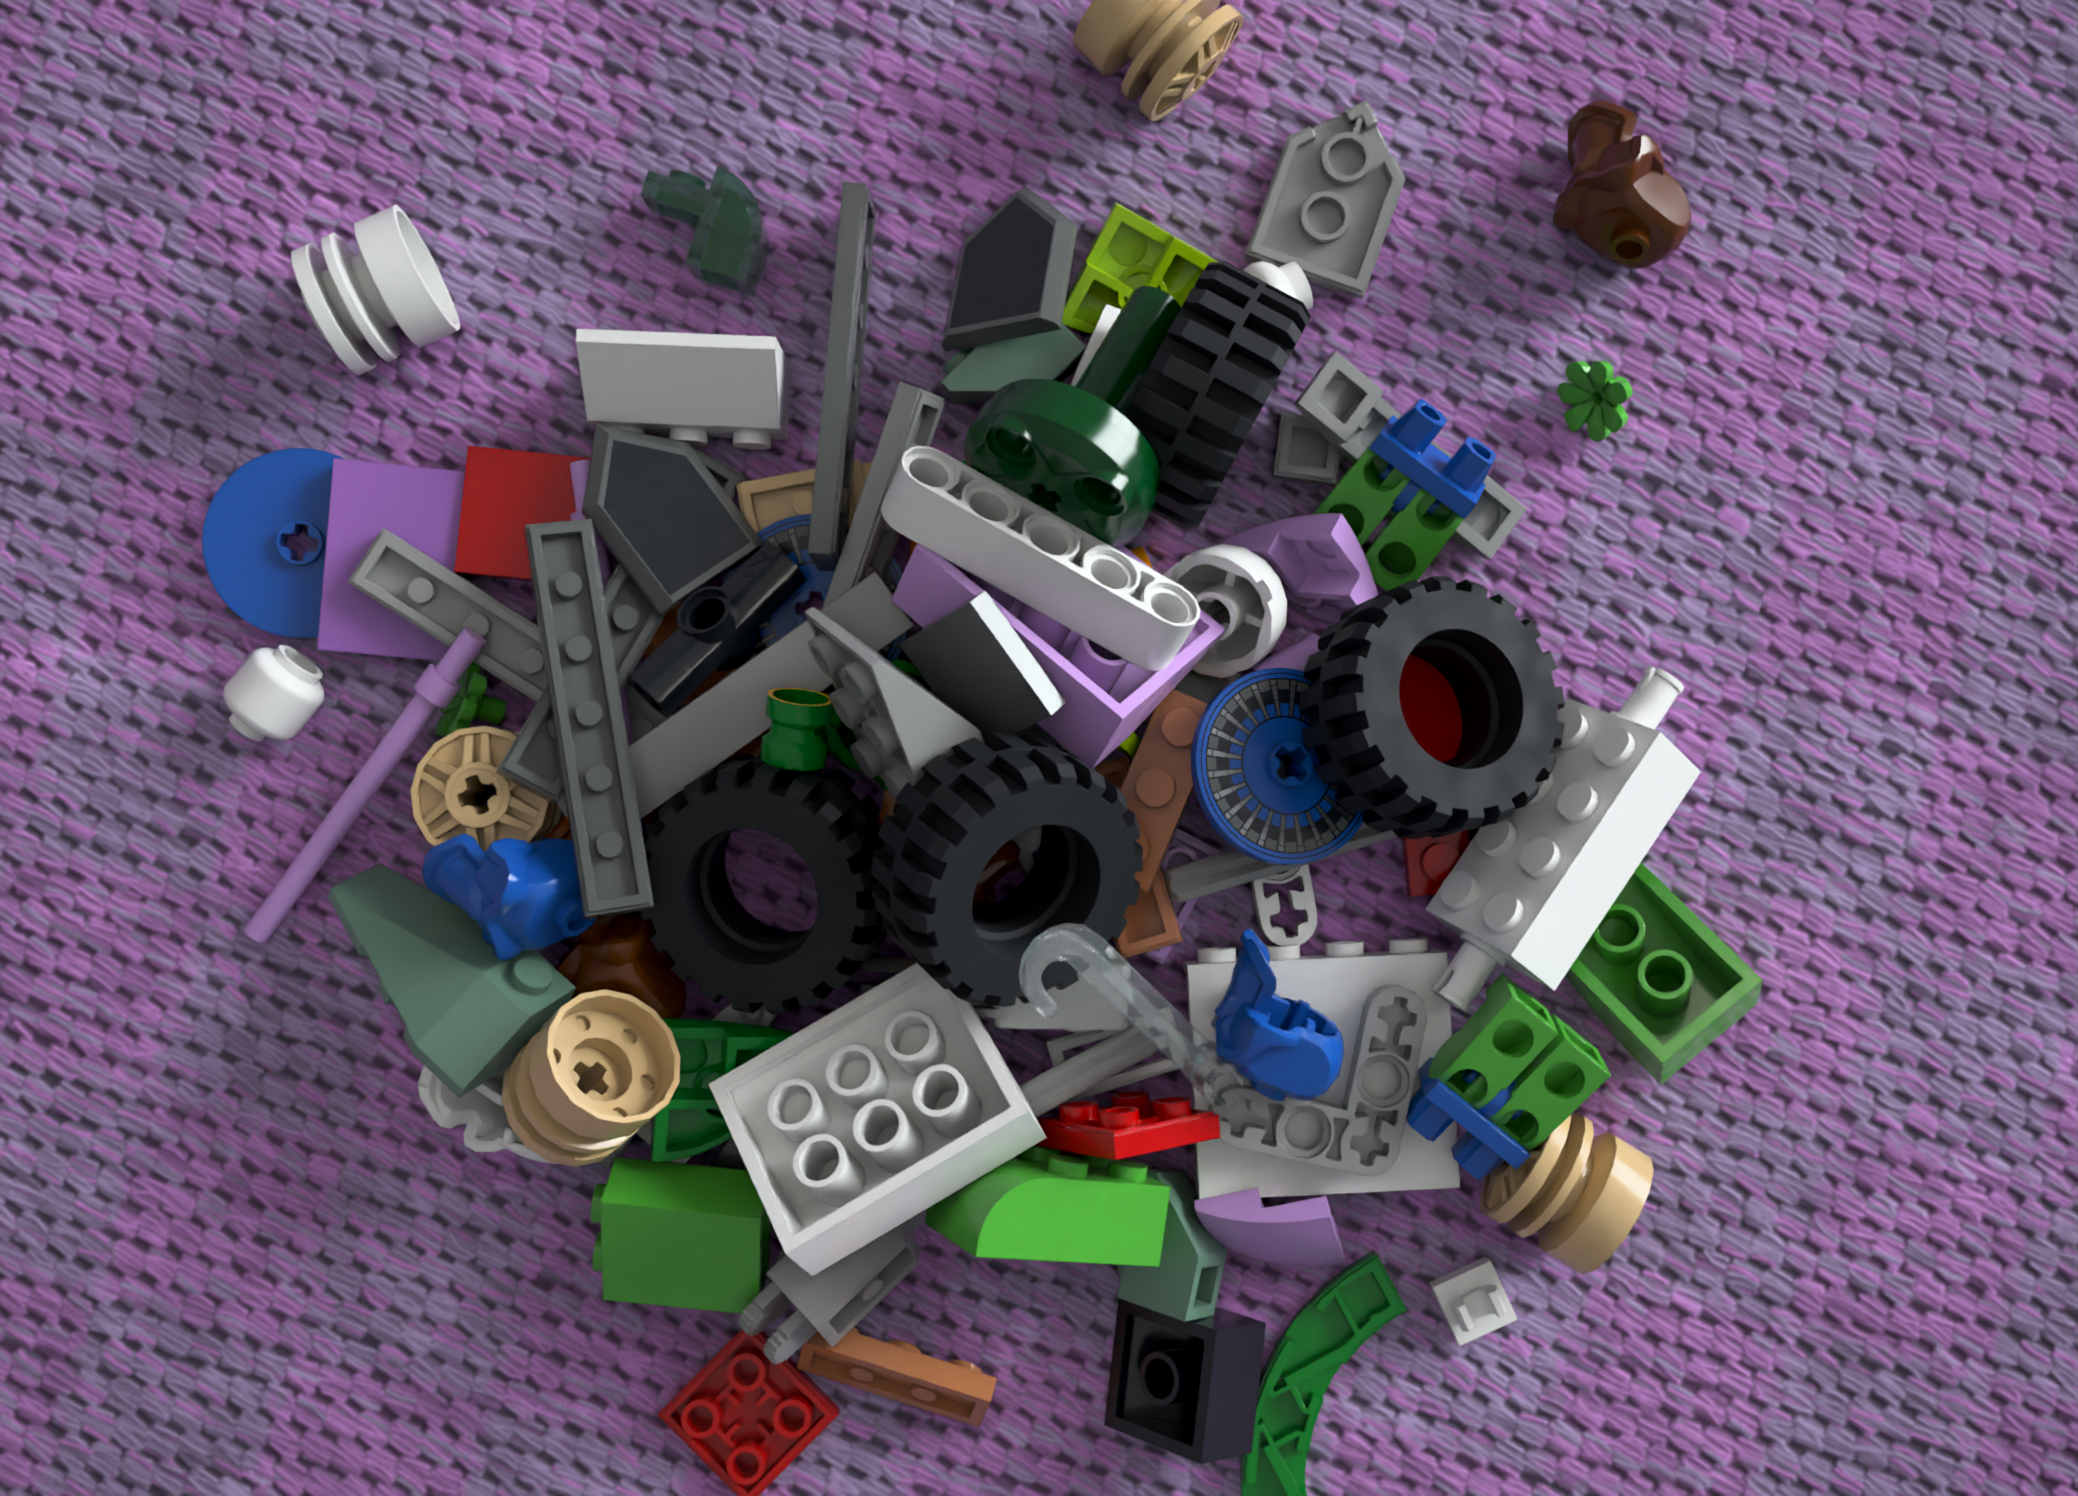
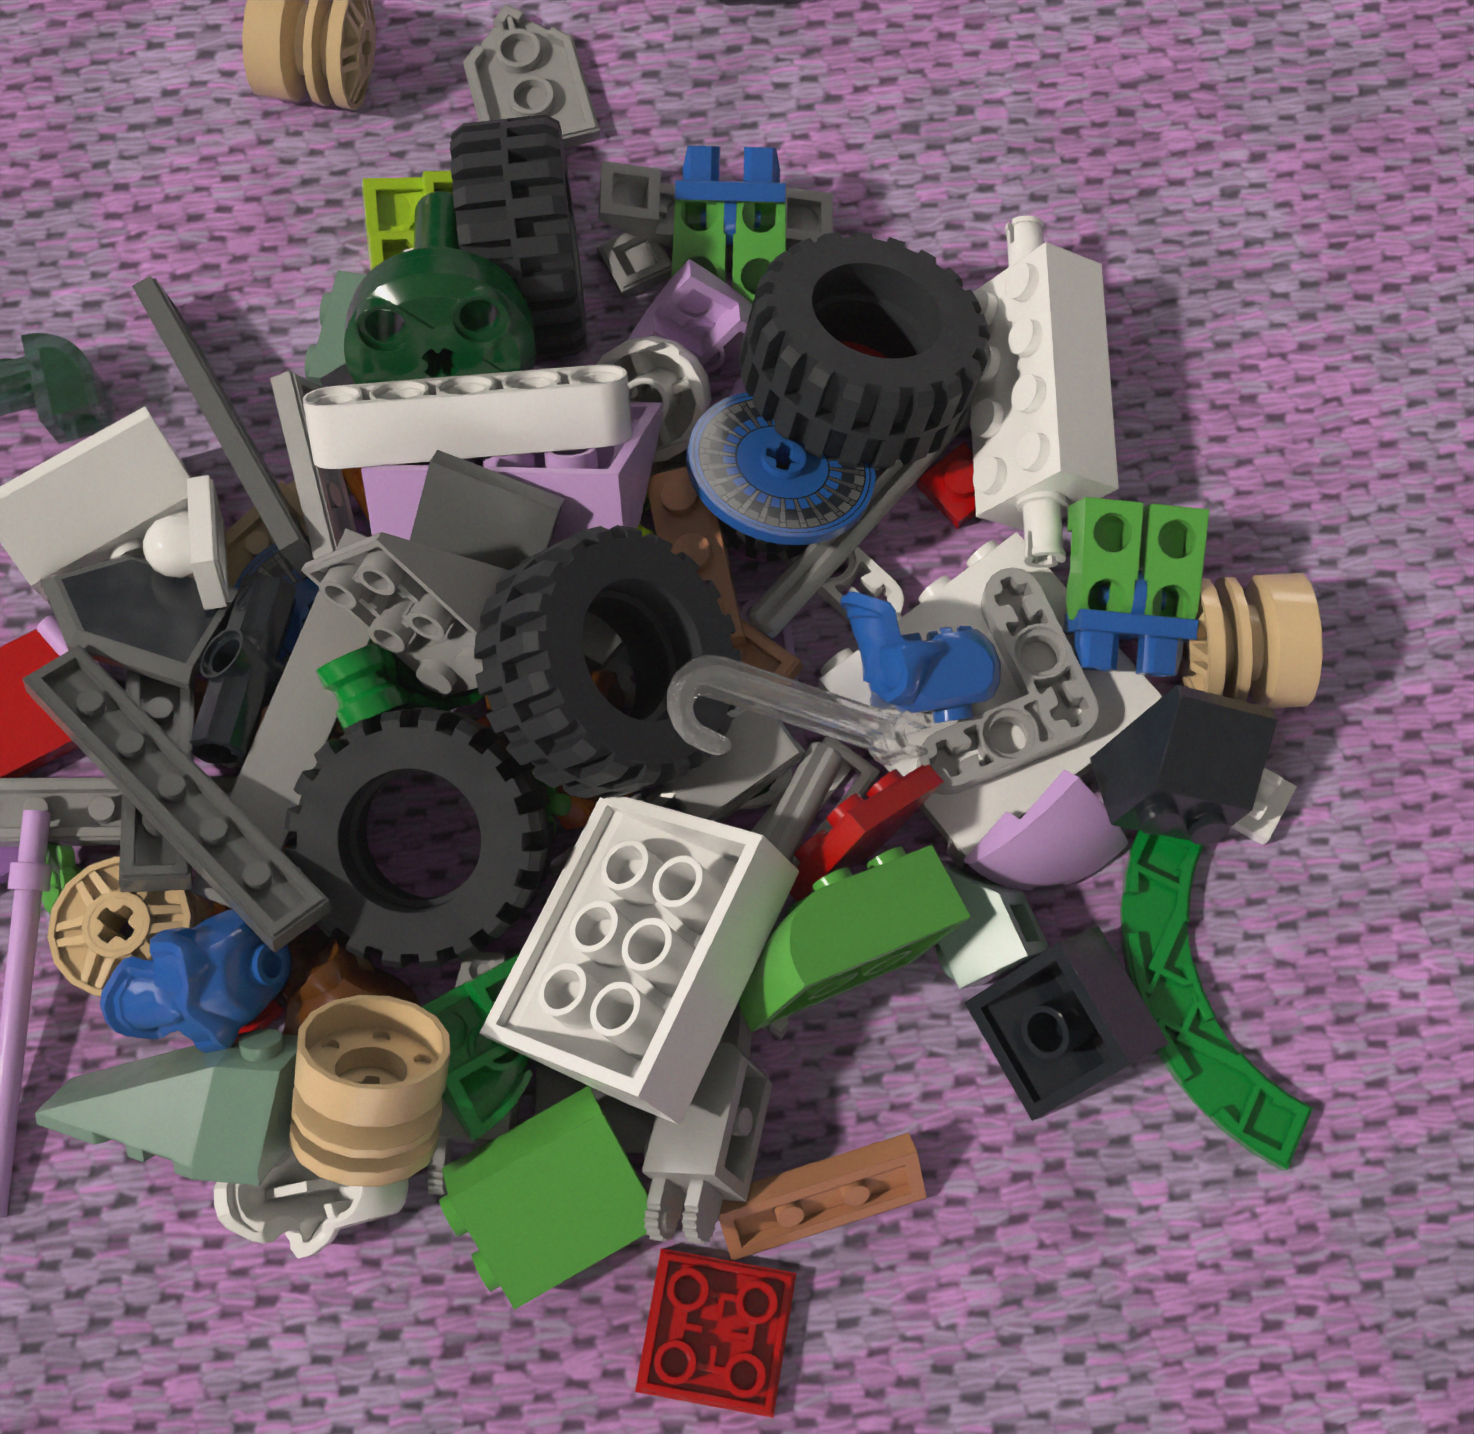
camera: 30 degrees left, 15 degrees down
tile [941,186,1078,351] -> none
bright green plant [1557,360,1633,442] -> none
bright green slope [1565,863,1763,1085] -> none
none -> white tile [143,475,230,610]
none -> black slope [1090,685,1277,844]

